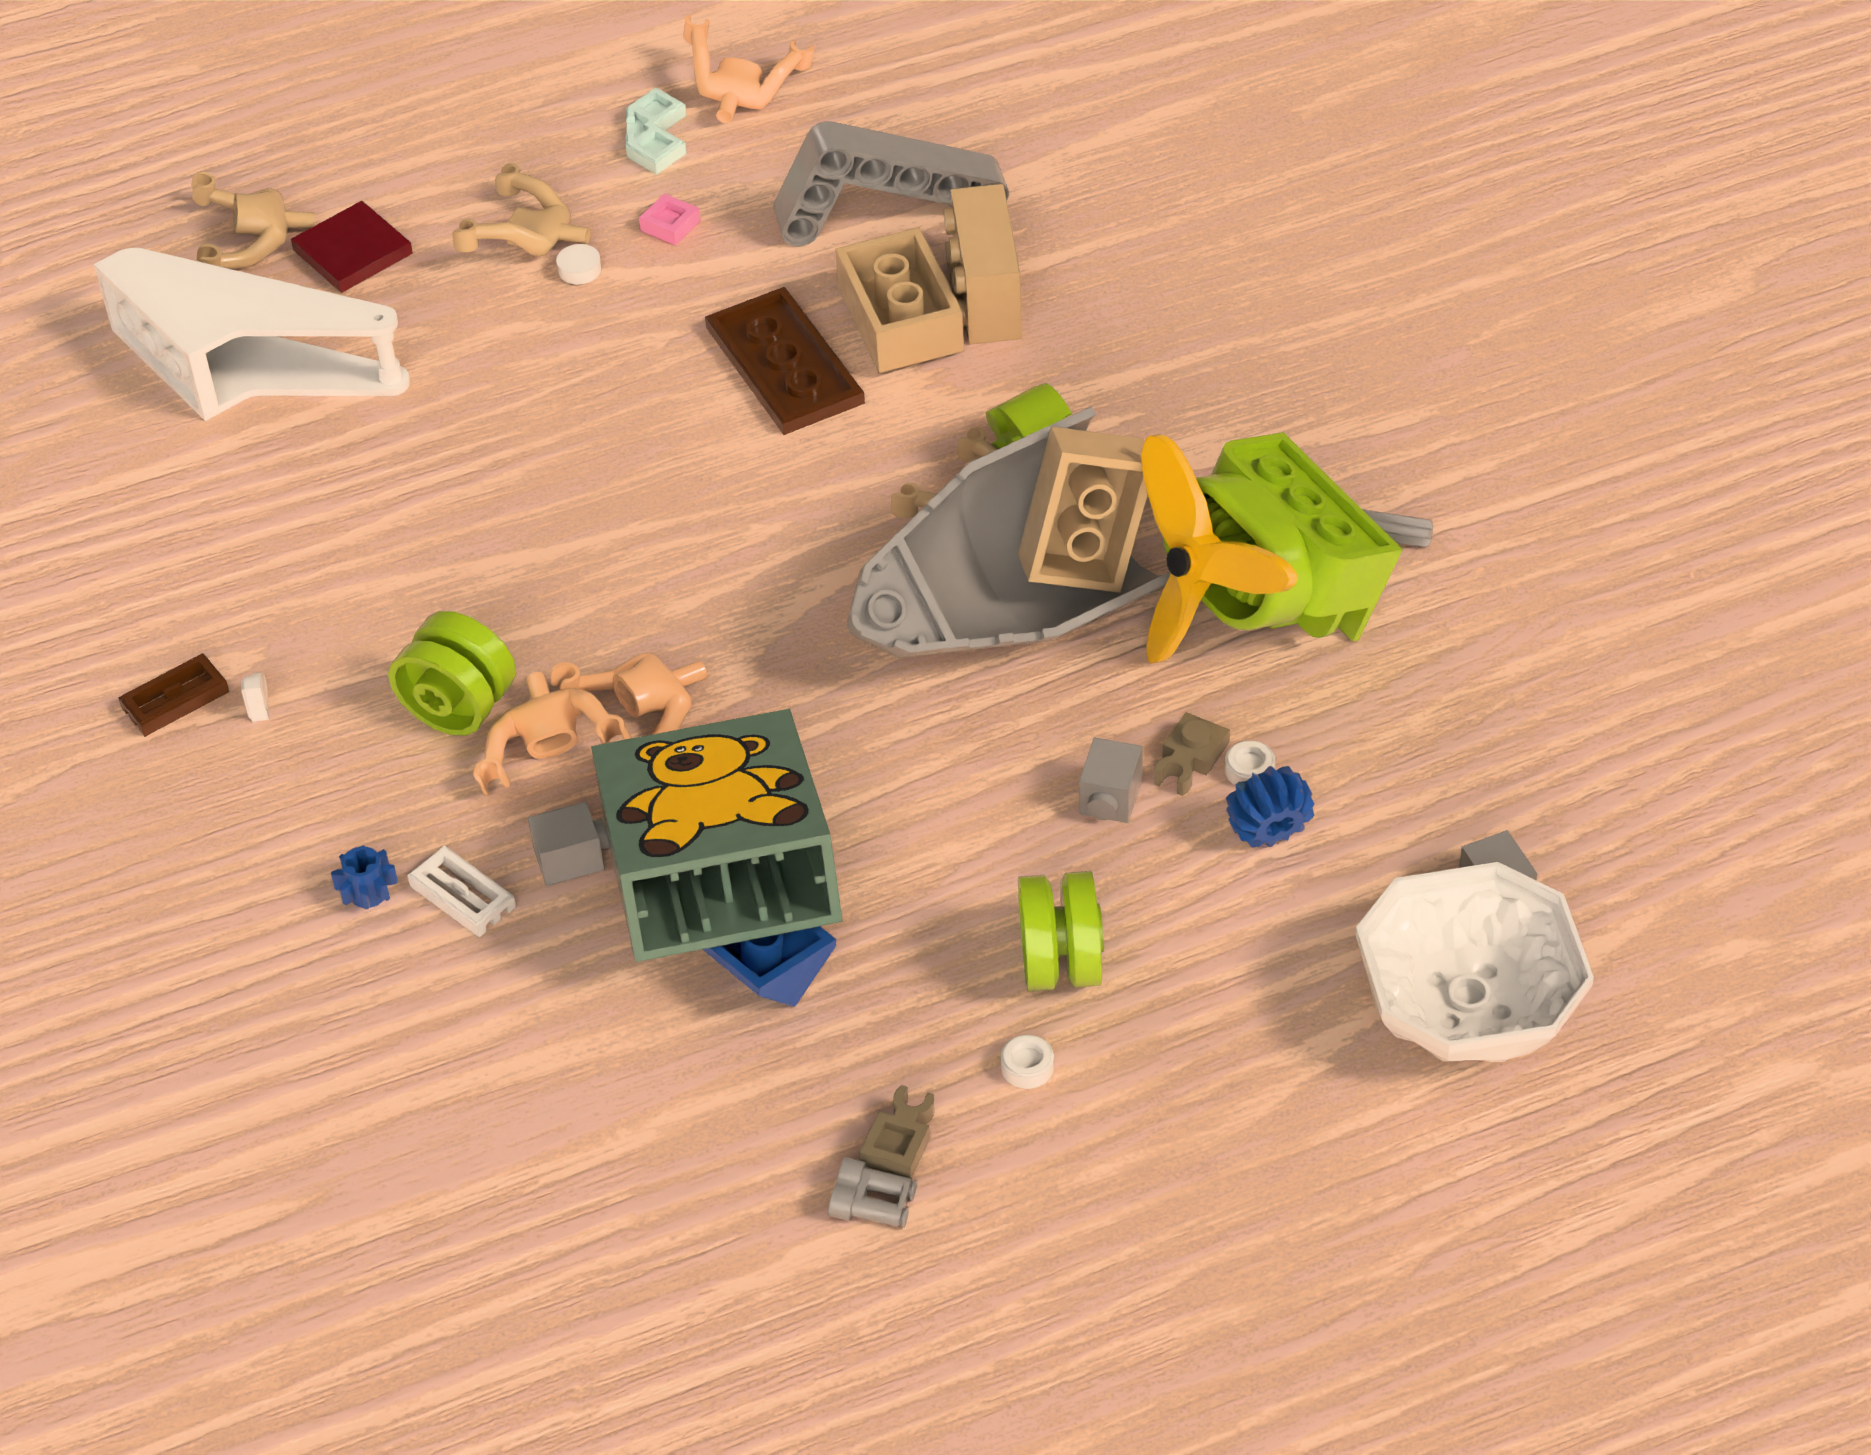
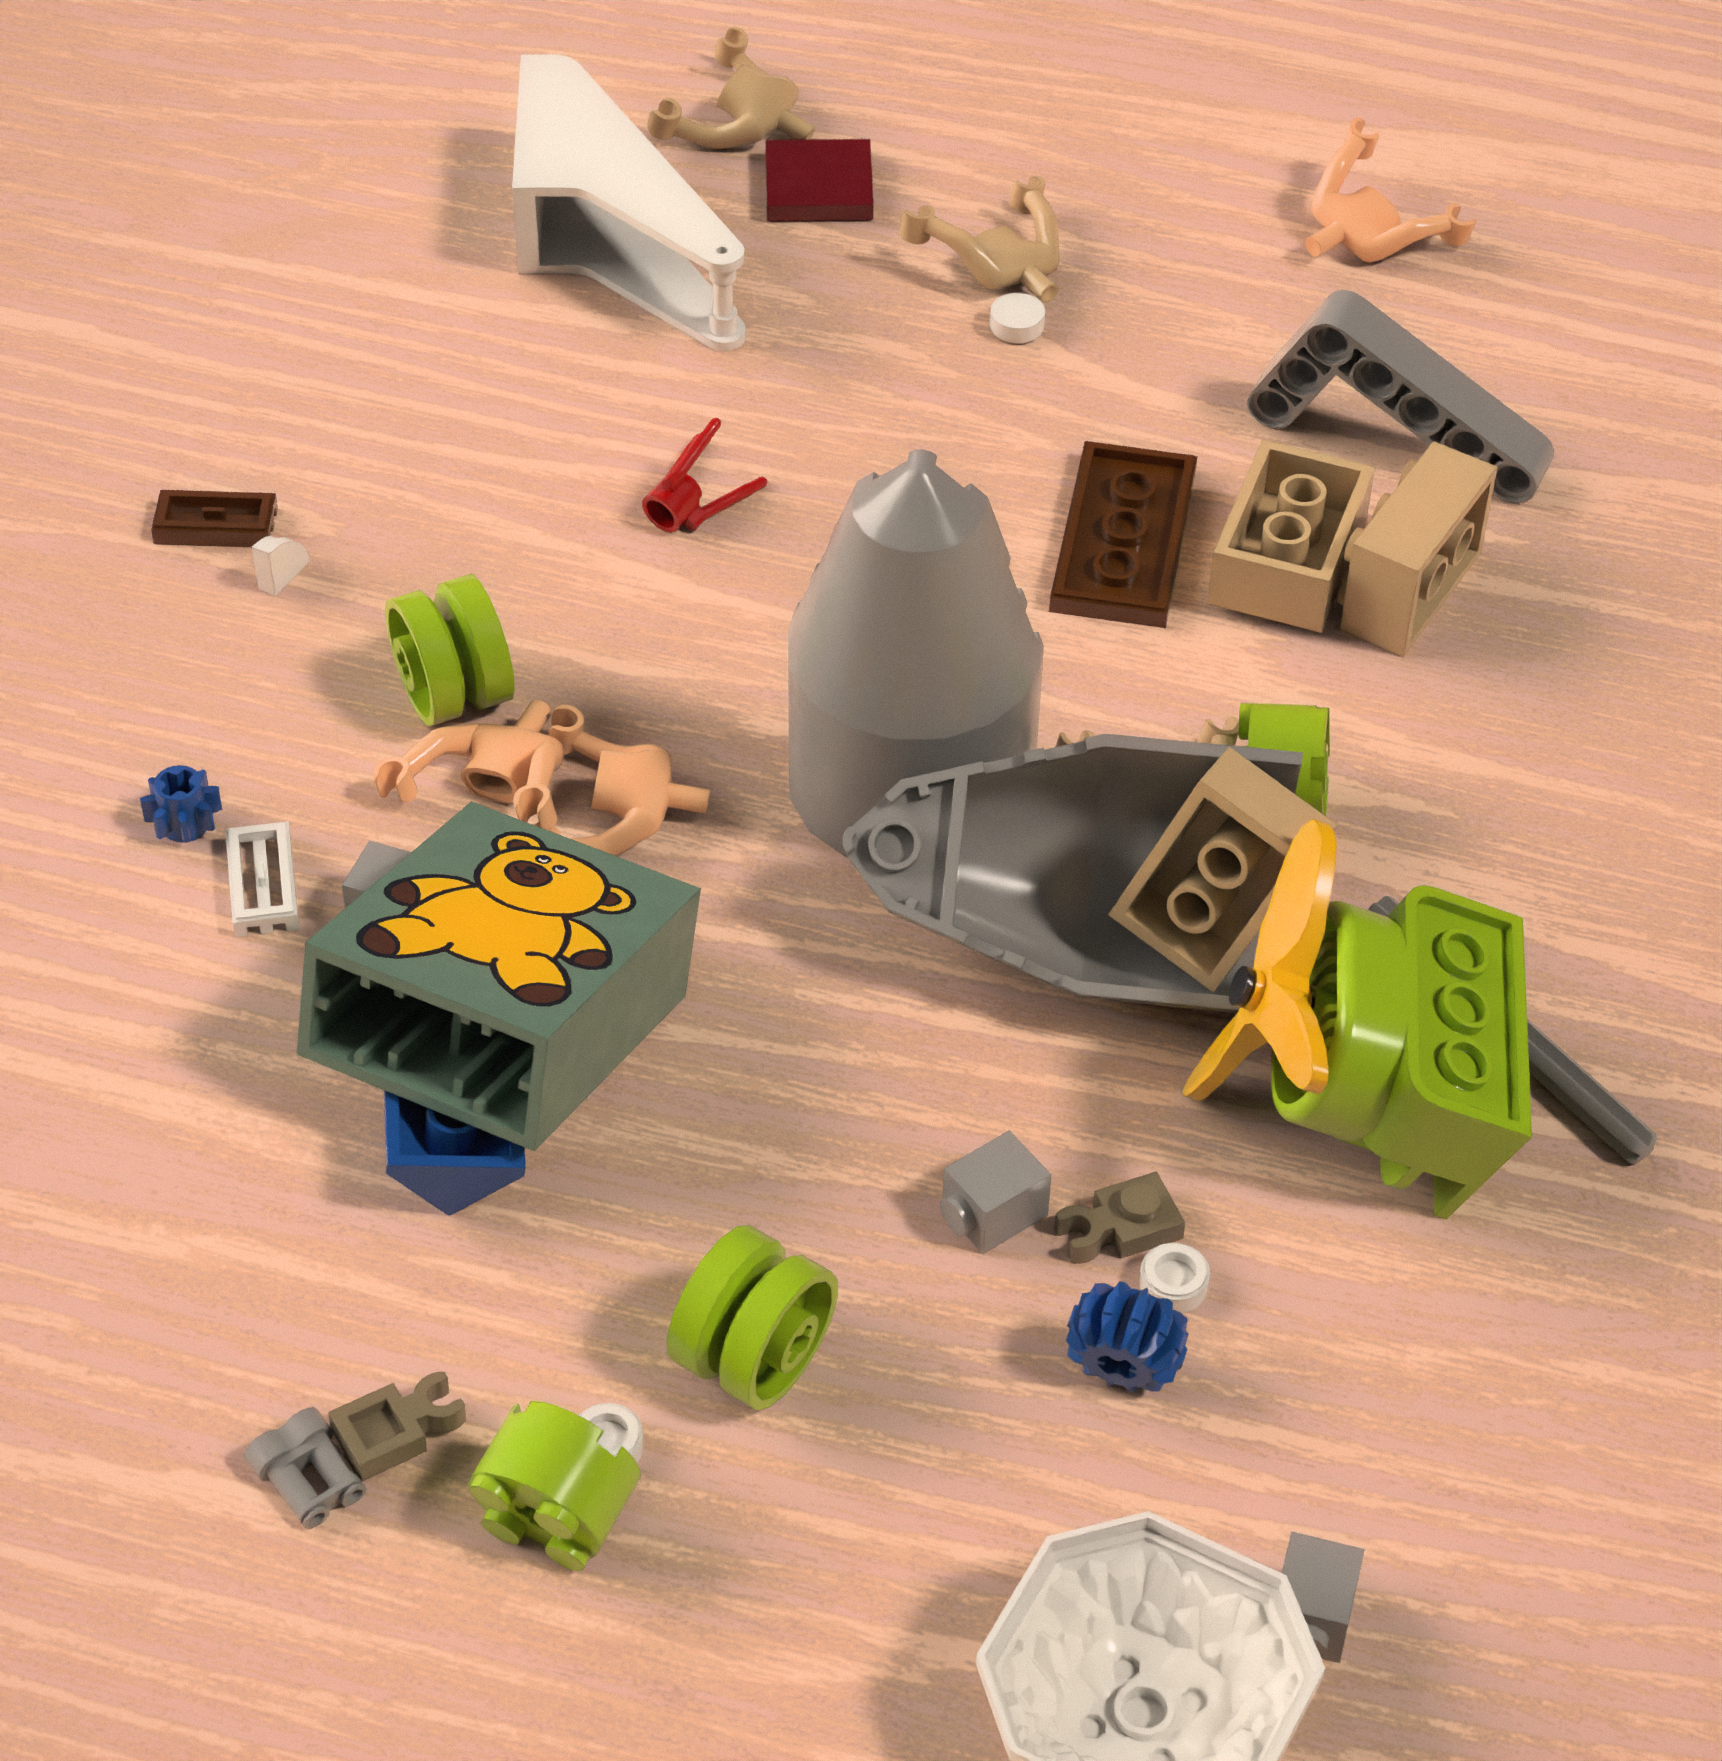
camera: 35 degrees right, 0 degrees up
light aqua tile [626,87,687,175] -> none
bright pink tile [639,193,701,245] -> none
none -> lime brick [469,1401,641,1571]
none -> red plant [642,417,768,533]
none -> light grey windscreen [788,449,1044,857]

